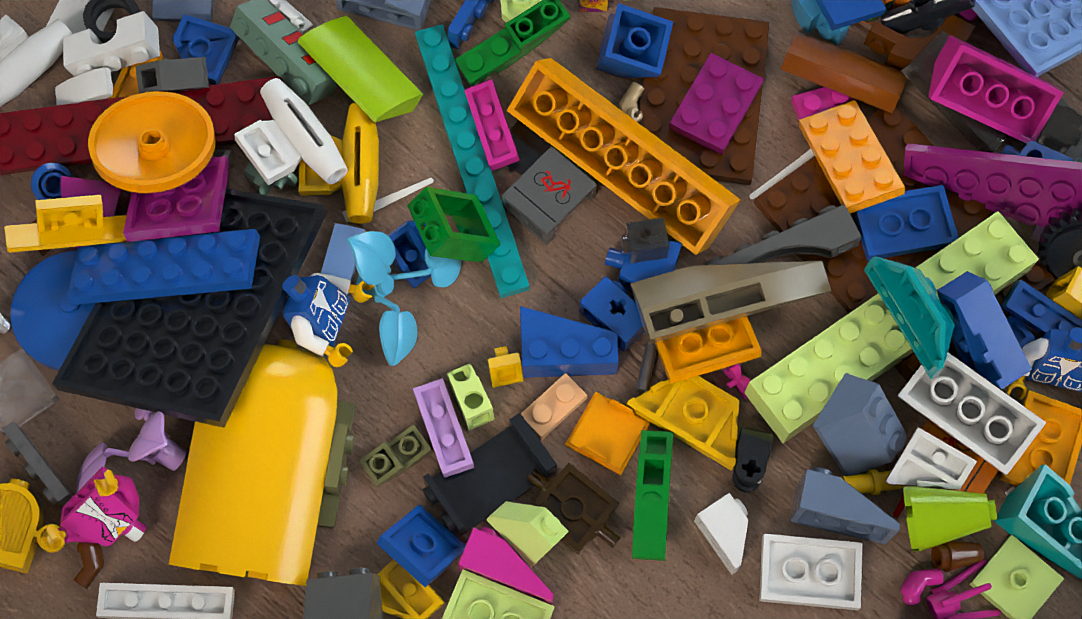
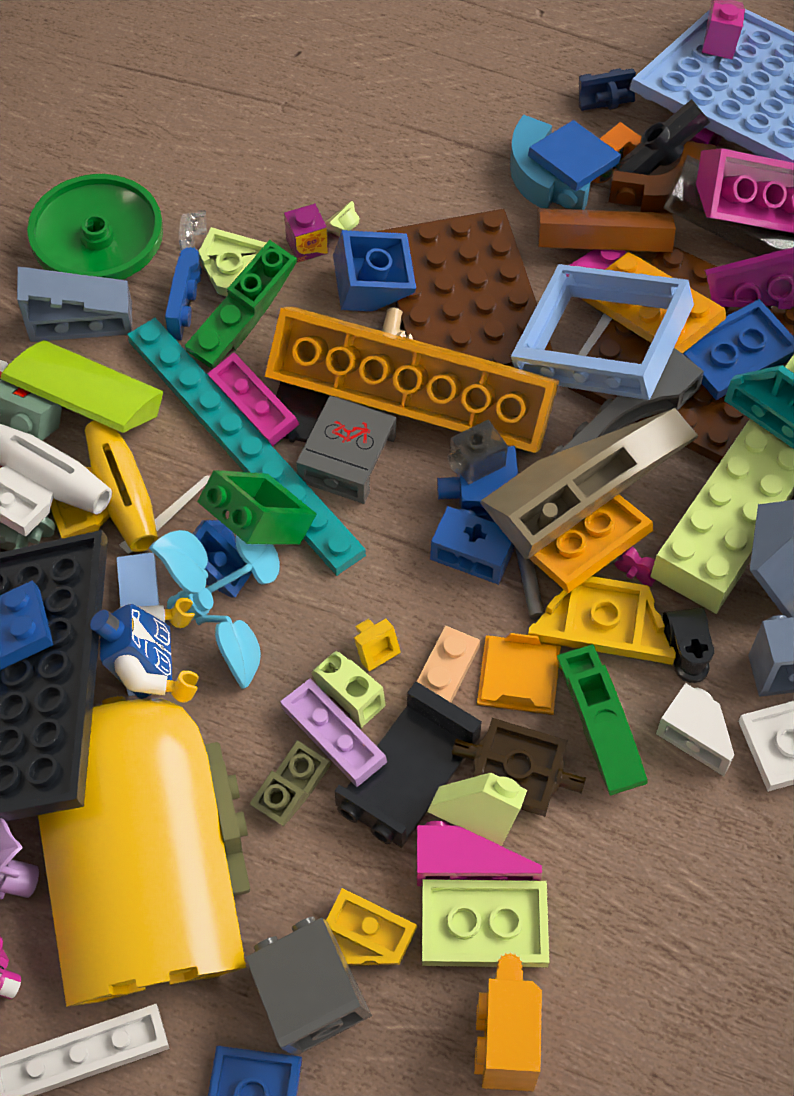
camera: 20 degrees left, 10 degrees down
blue plate [376,504,466,587] -> none
blue wedge [520,306,619,378] -> none
magenta plate [669,53,764,155] -> none
none -> light blue window [511,264,694,400]

